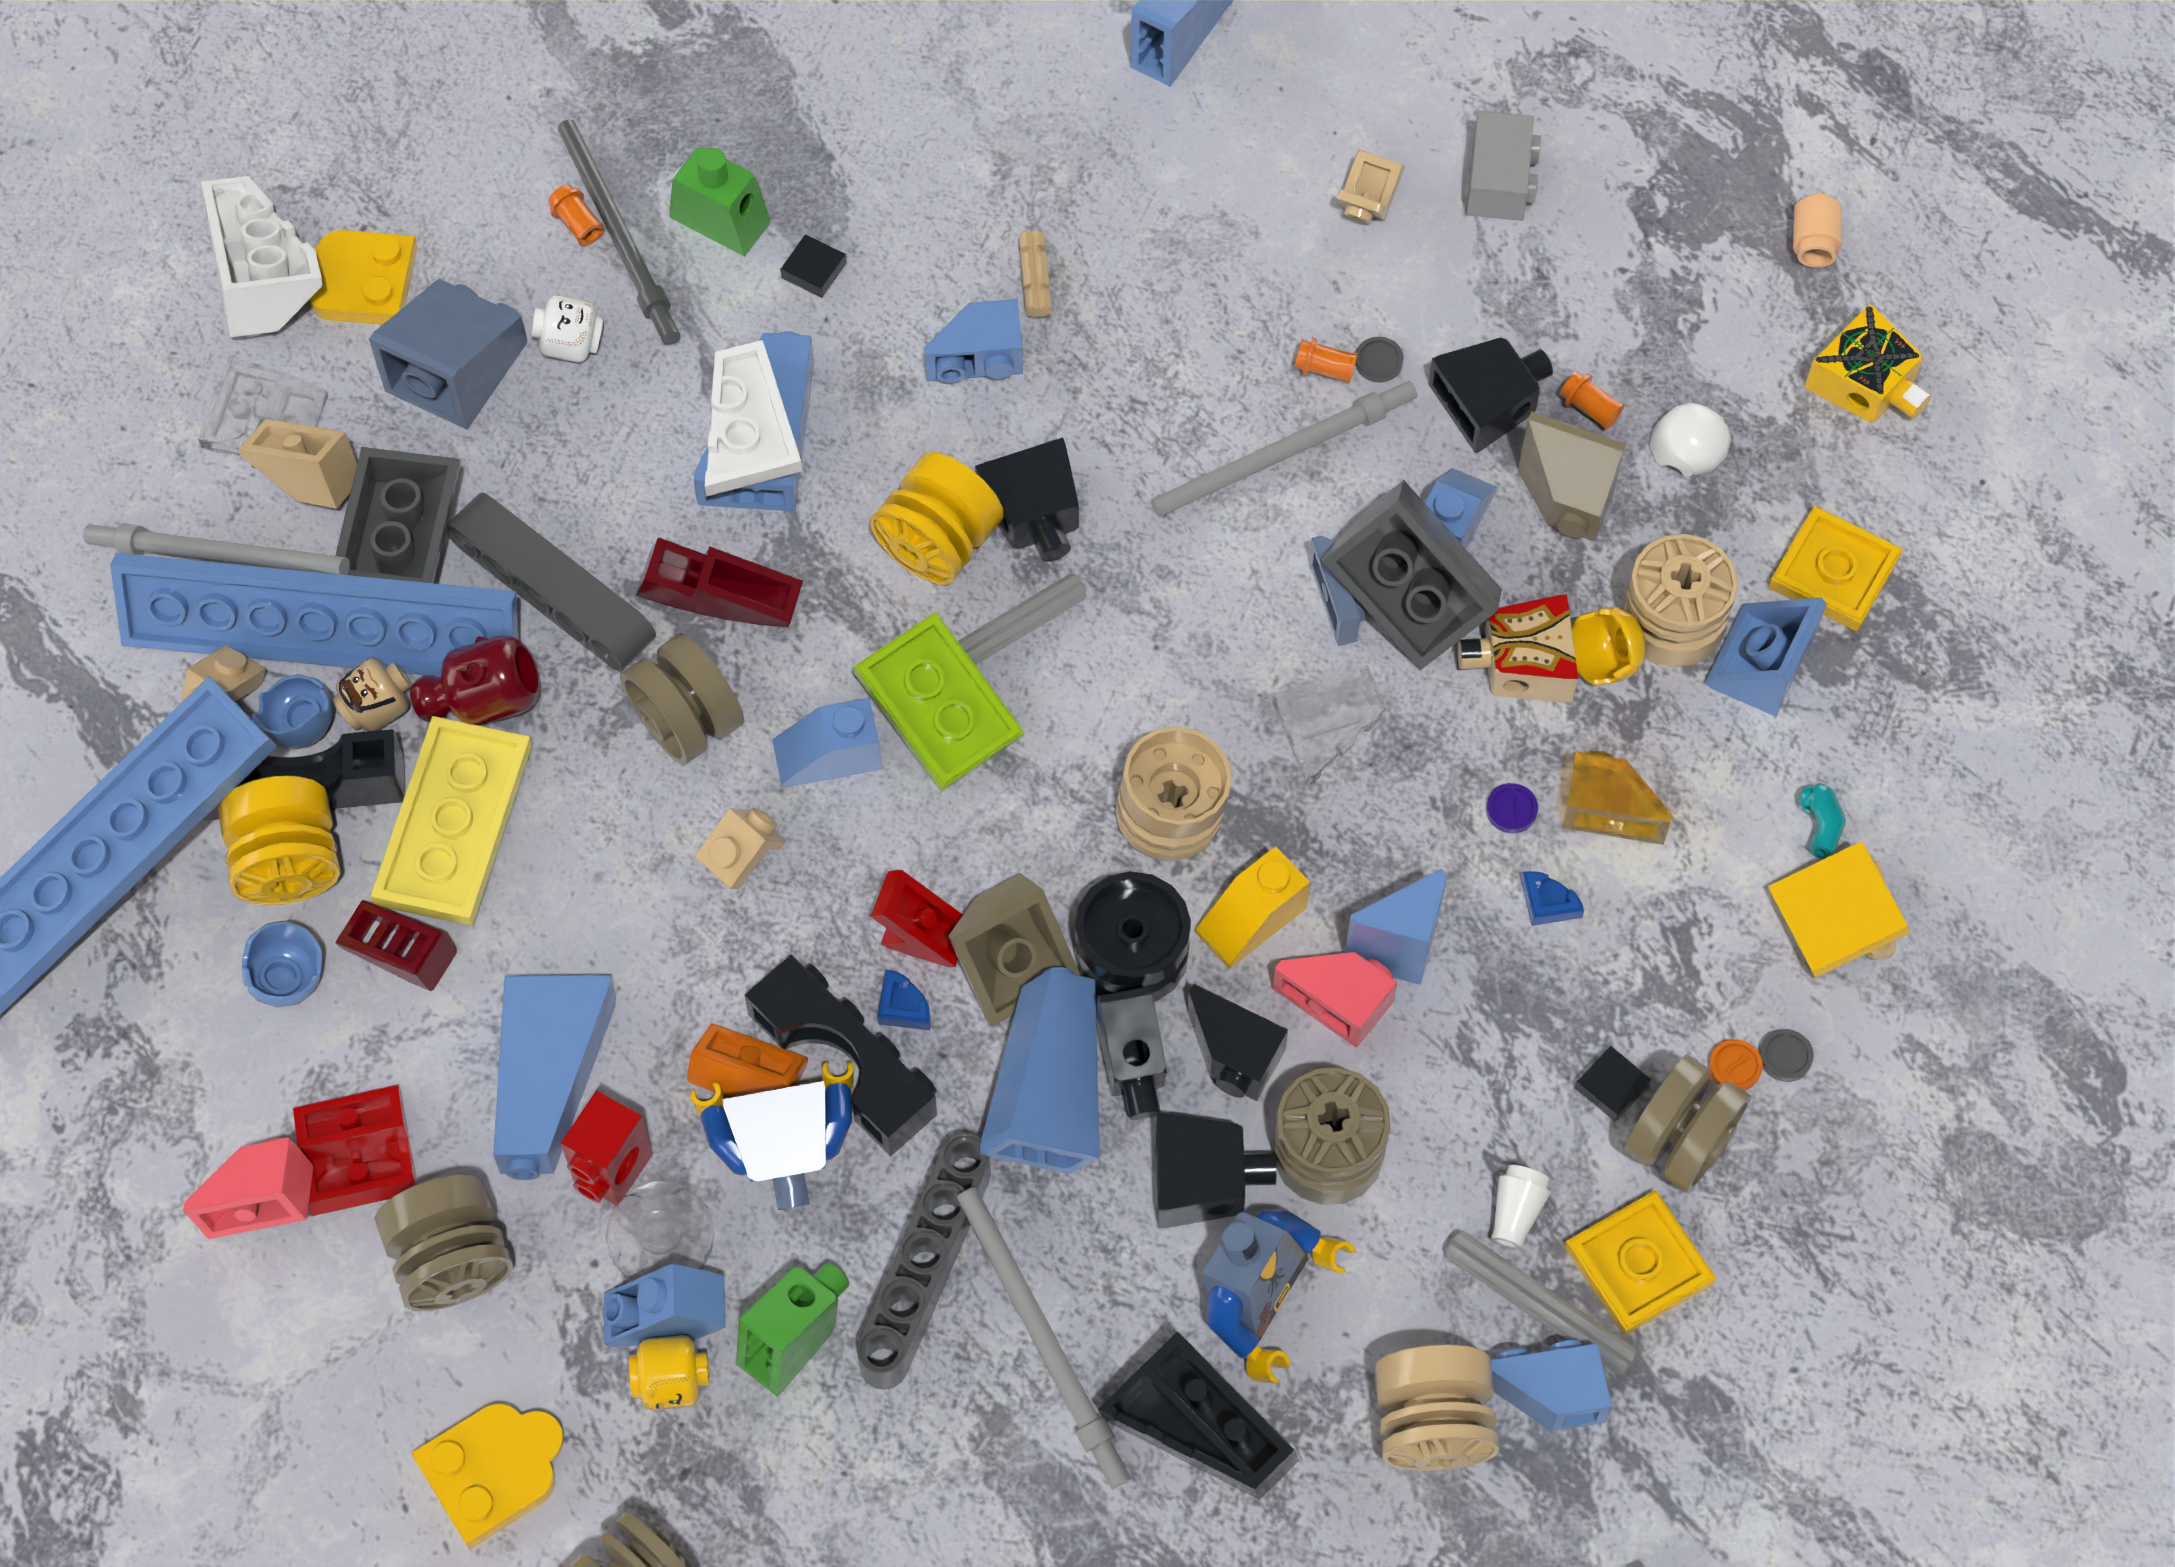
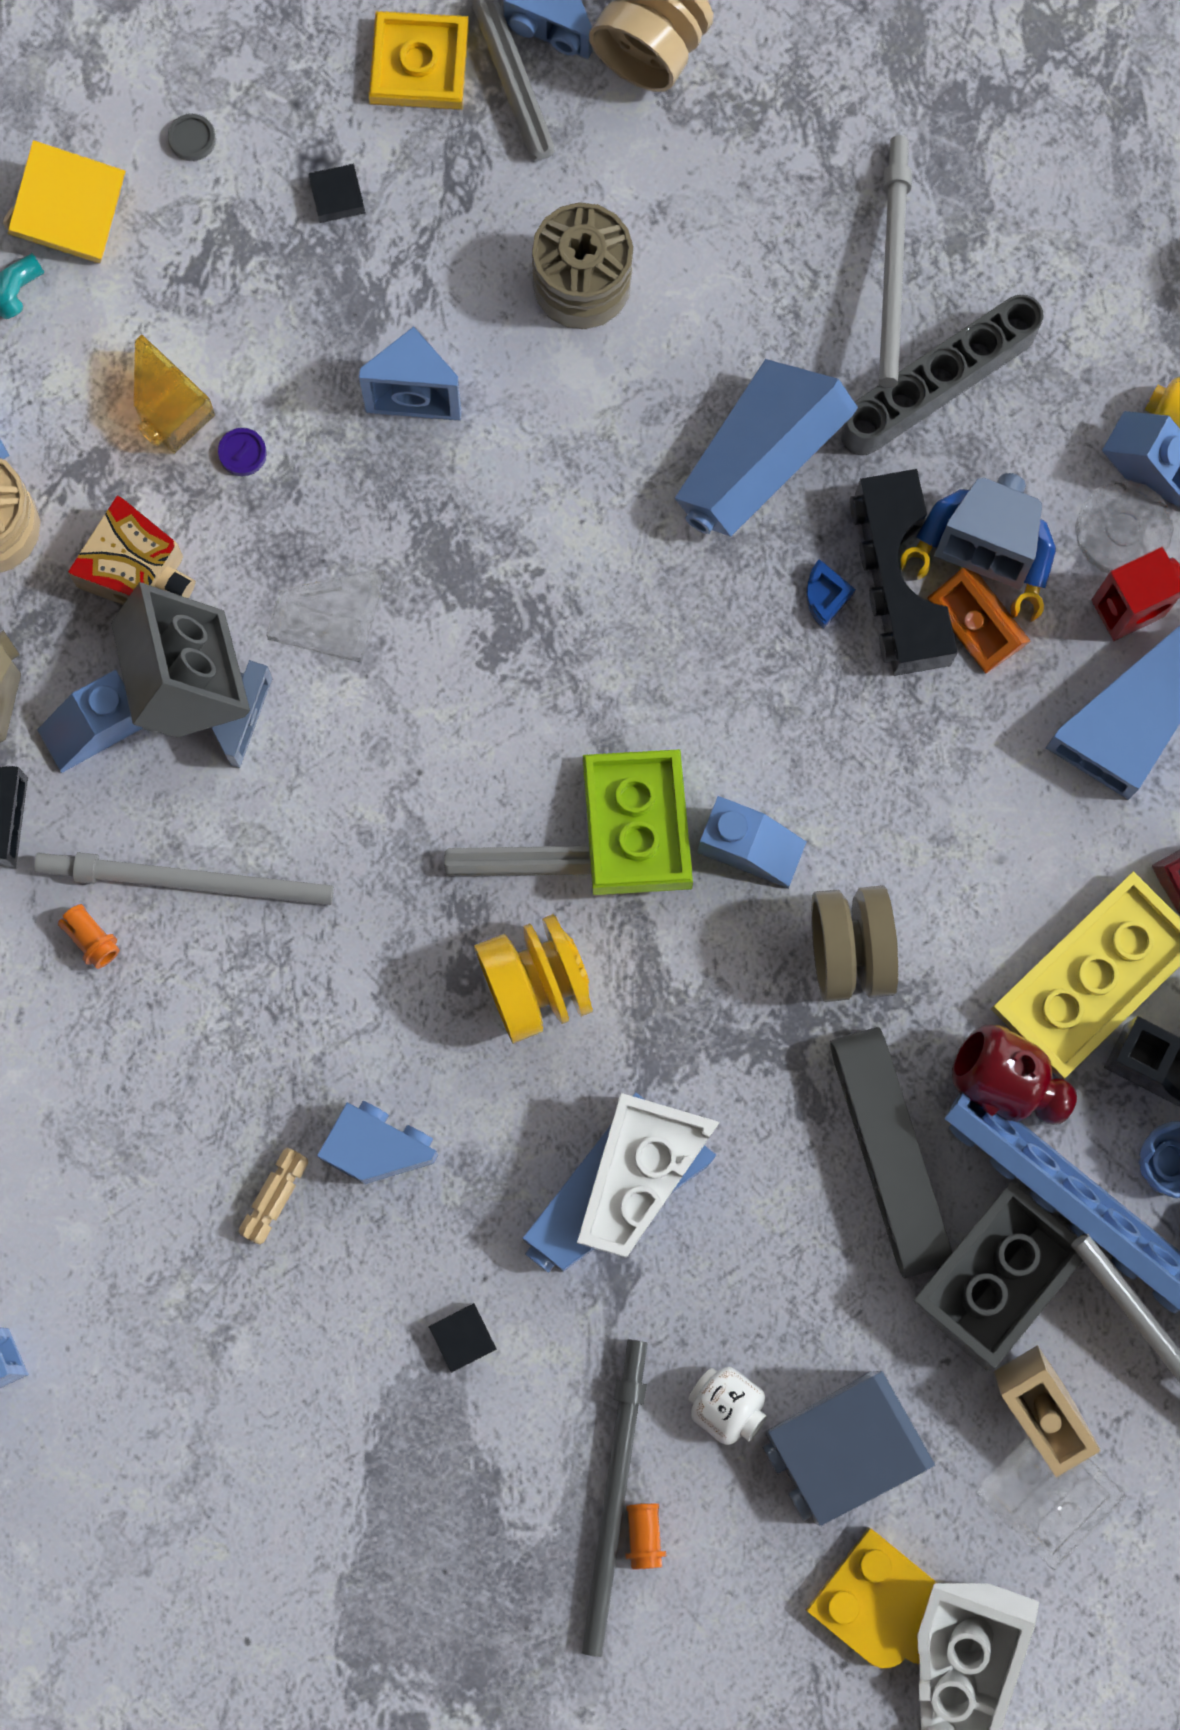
camera: 150 degrees left, 15 degrees up
tan head [332,657,412,731] -> none
dark red slope [636,537,803,627] -> none
bright green torso [669,147,771,257] -> none
tan bracket [694,807,786,889] -> none
bright green torso [736,1263,849,1397] -> none
red slope [870,869,963,967] -> none
dark tan slope [948,873,1081,1027] -> none
black torso [975,437,1079,561] -> none
black wheel [1075,871,1191,1002] -> none
black torso [1096,987,1167,1120] -> none
black wedge [1098,1331,1299,1500] -> none
tan wheel [1115,726,1232,861] -> none
black torso [1156,1113,1276,1228] -> none
black slope [1188,984,1288,1101] -> none
yellow slope [1195,846,1310,969] -> none
torso [1202,1209,1355,1384] -> none
coral slope [1272,952,1397,1048] -> none
dark grey piece [1355,337,1404,383] -> none
white cone [1491,1165,1551,1249] -> none
blue tile [1521,871,1584,926] -> none
yellow hair [1572,607,1646,685] -> none
dark tan wheel [1623,1054,1752,1194] -> none
orange piece [1708,1039,1763,1091] -> none

